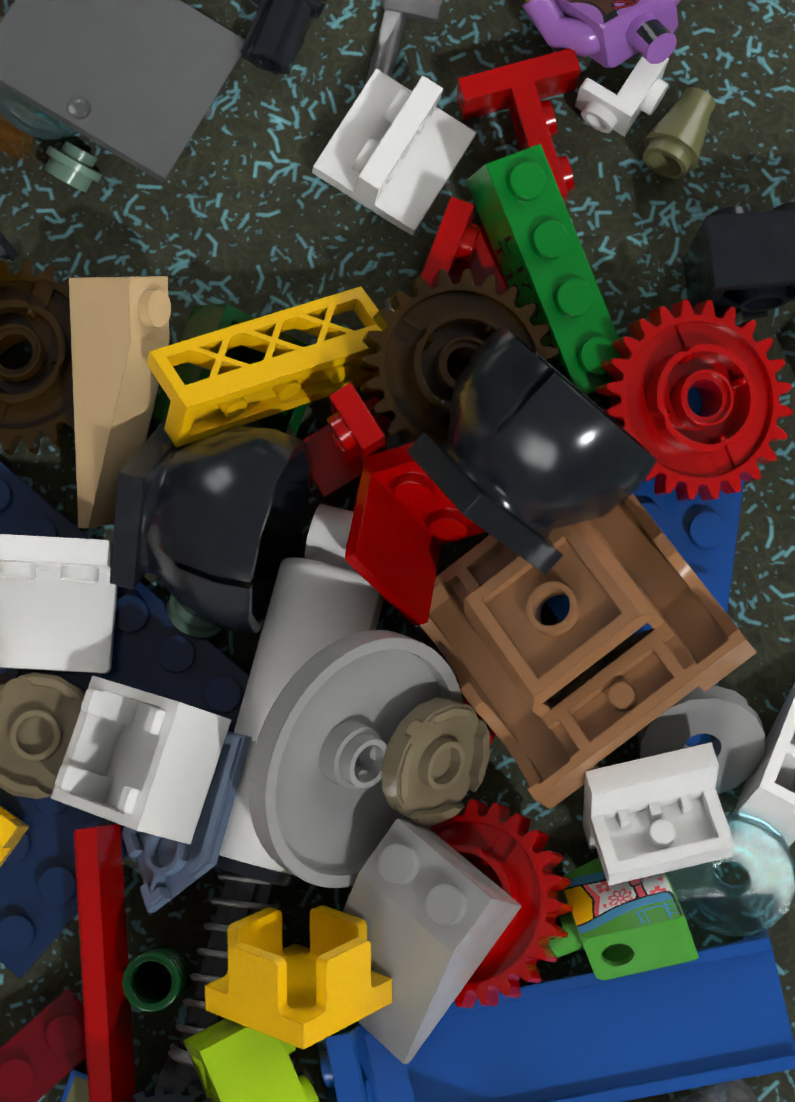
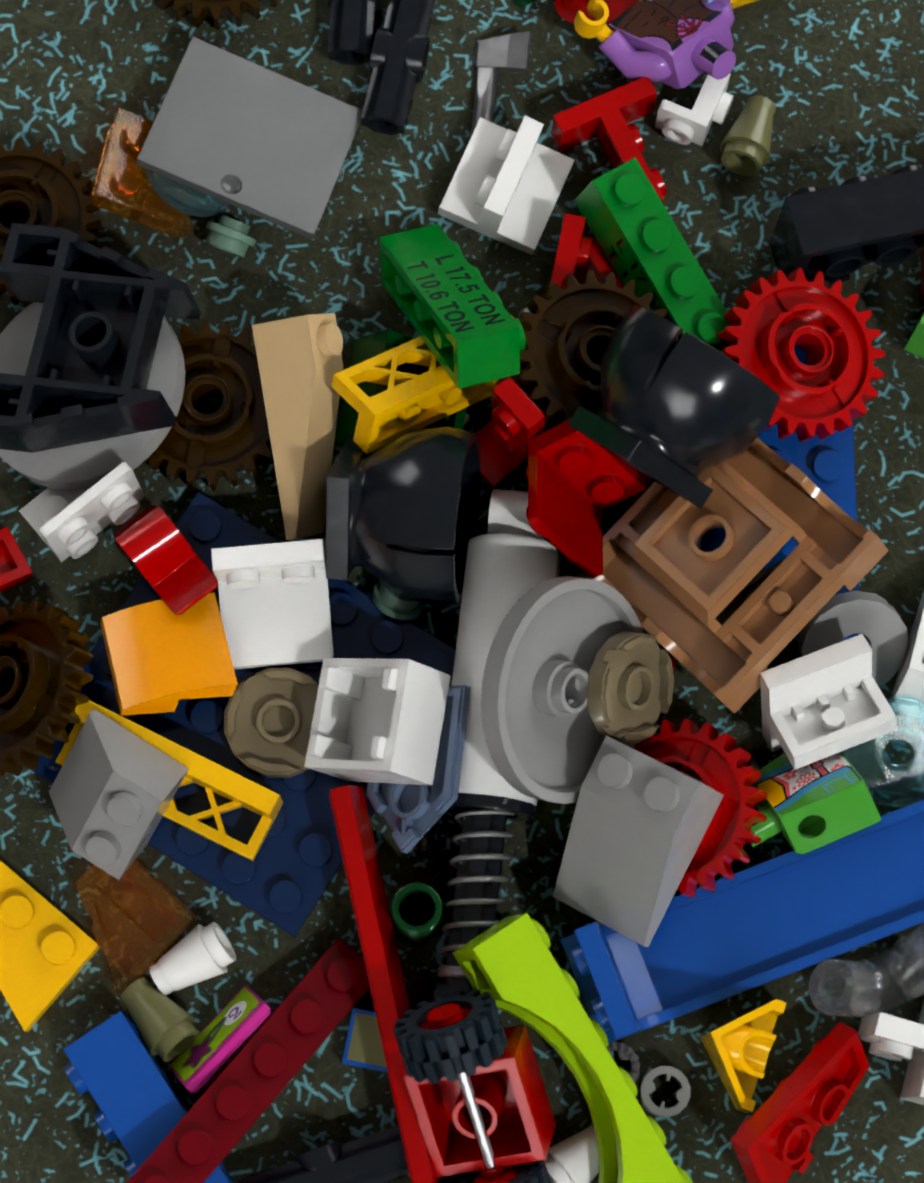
camera: 10 degrees left, 5 degrees down
yellow panel [205,905,392,1050] -> none
none -> green brick [379,224,526,389]

